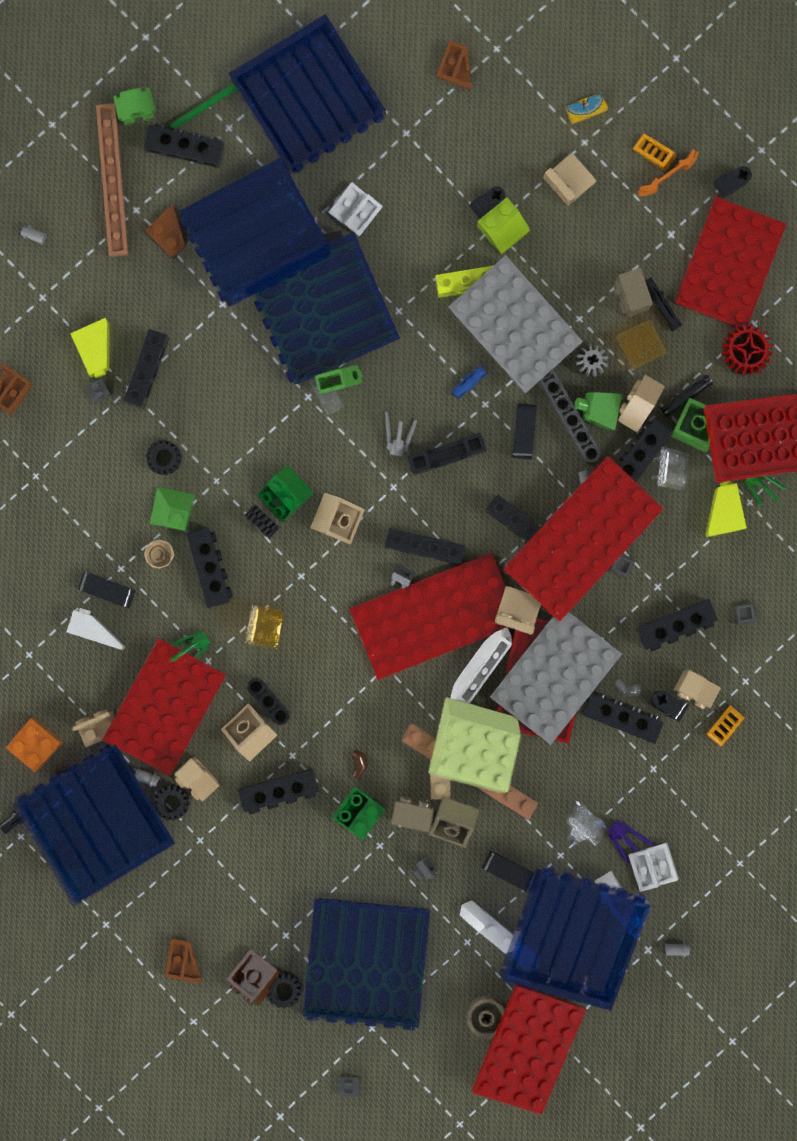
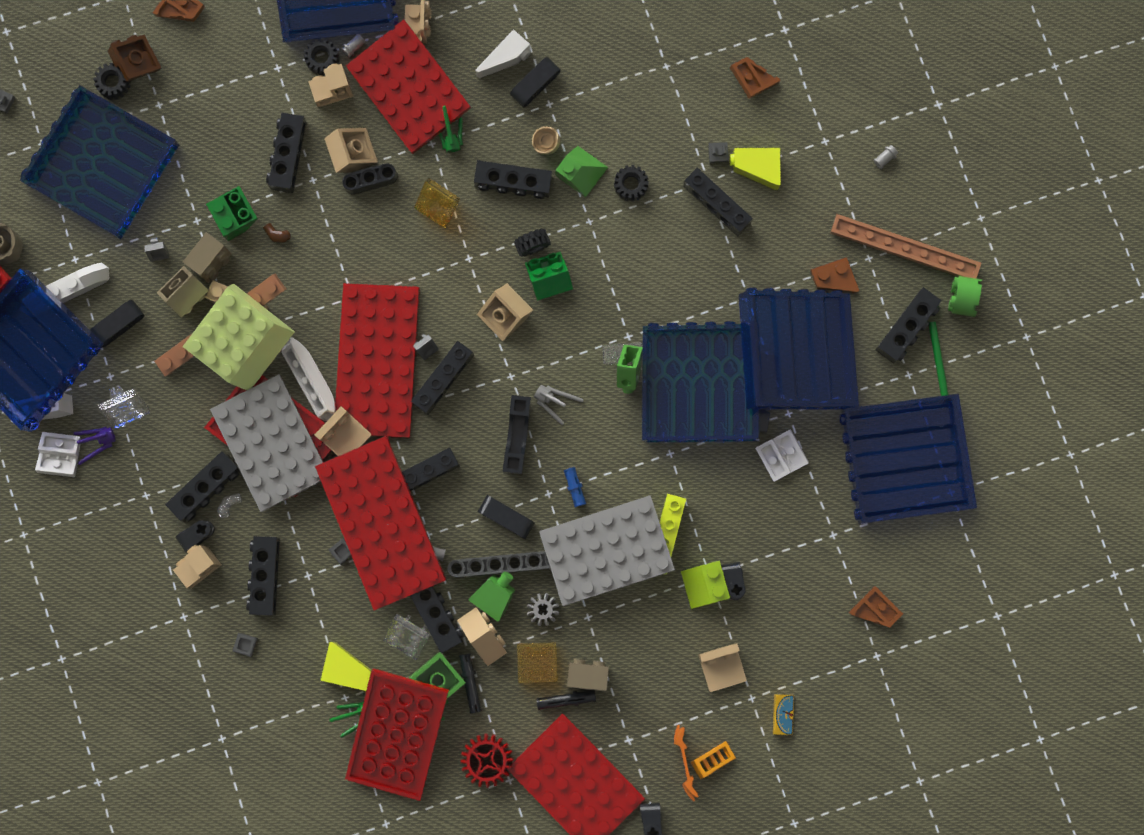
camera: 115 degrees right, 5 degrees down
light orange slope [705,705,745,747] -> none

